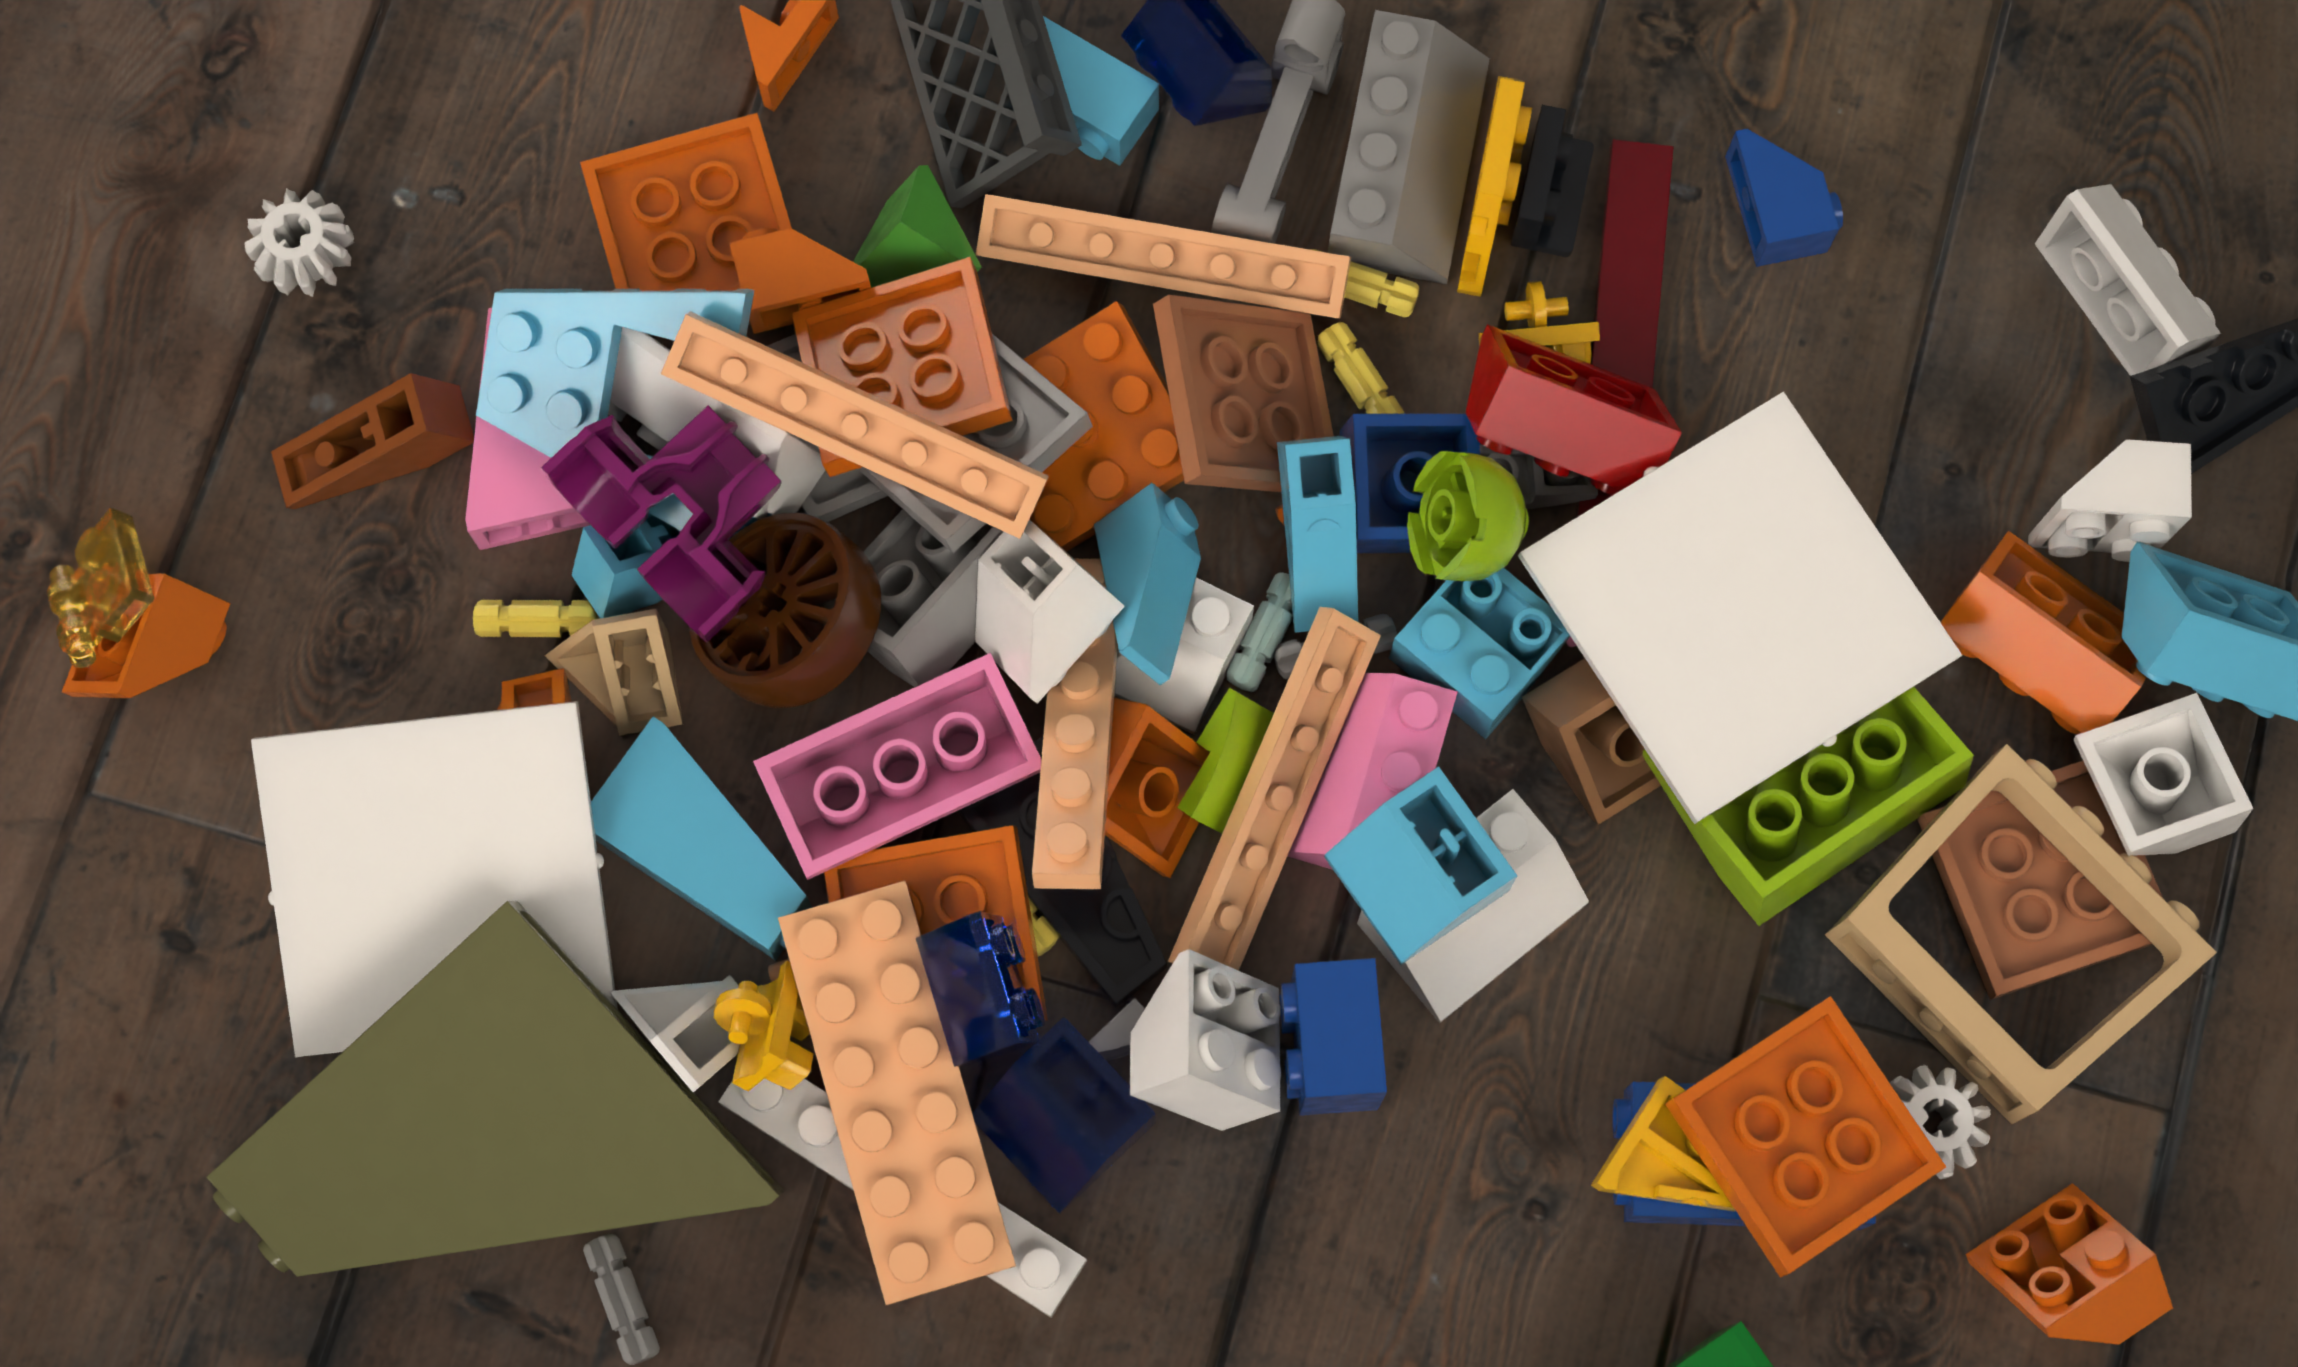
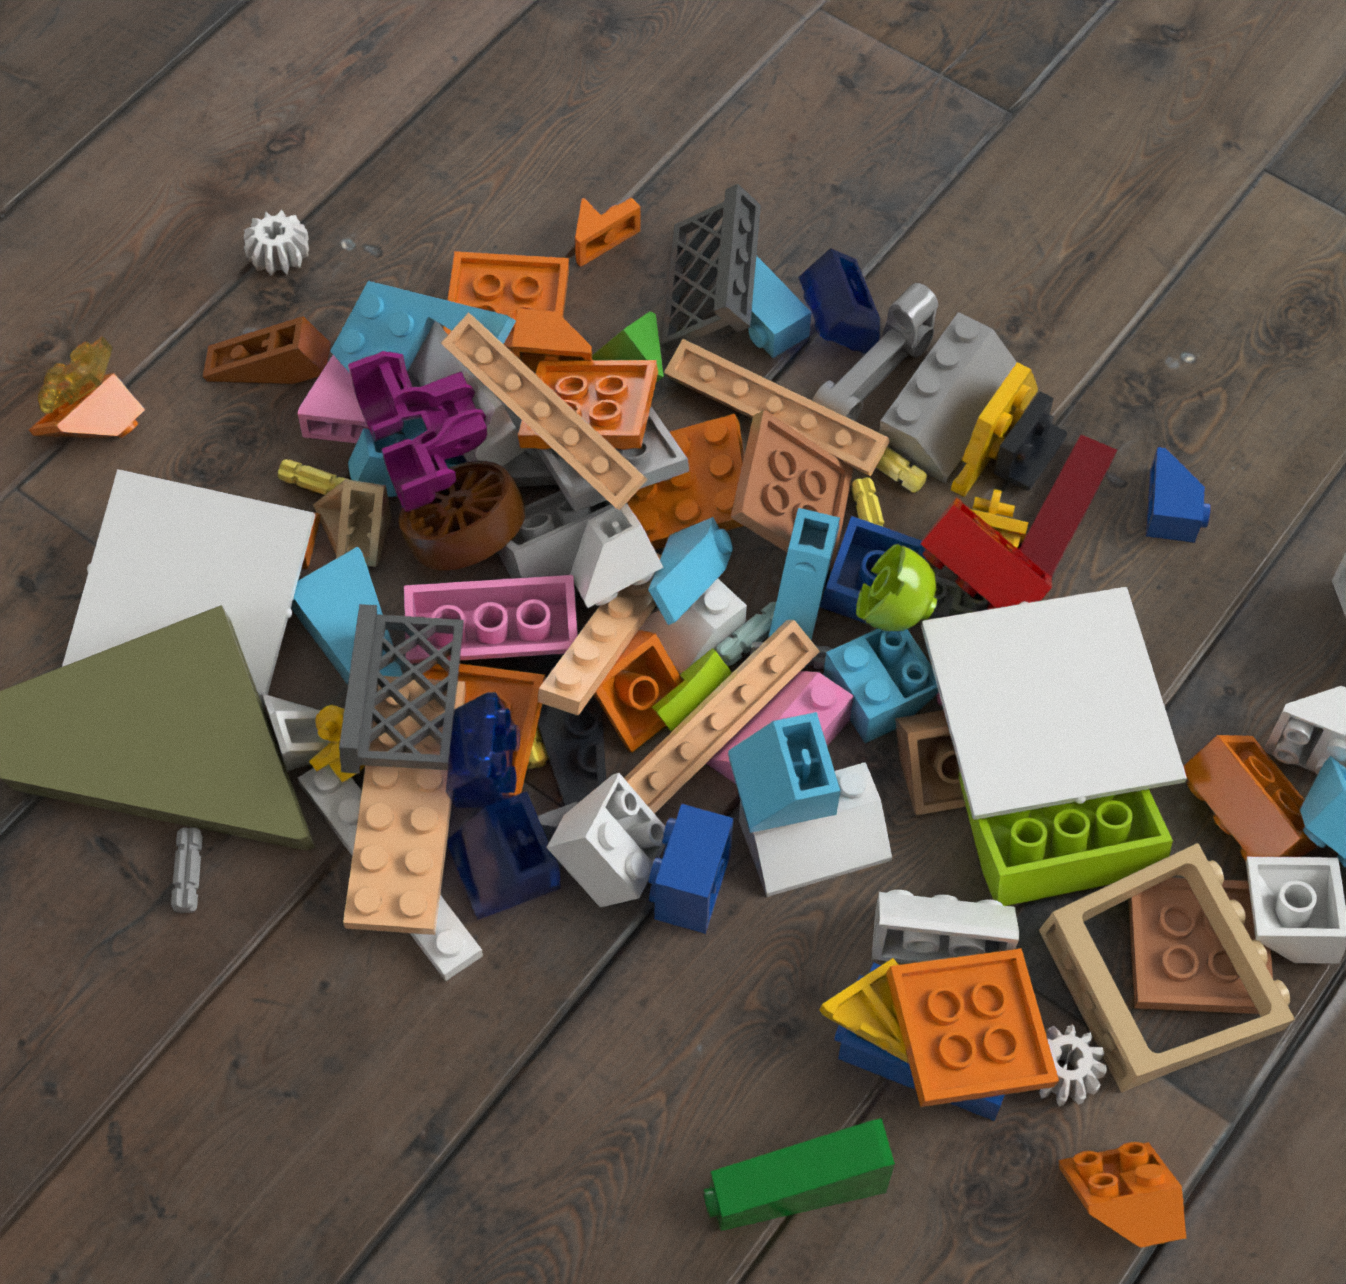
camera: 20 degrees right, 15 degrees down
none -> dark grey fence [339,604,464,773]
none -> white slope [872,890,1019,964]

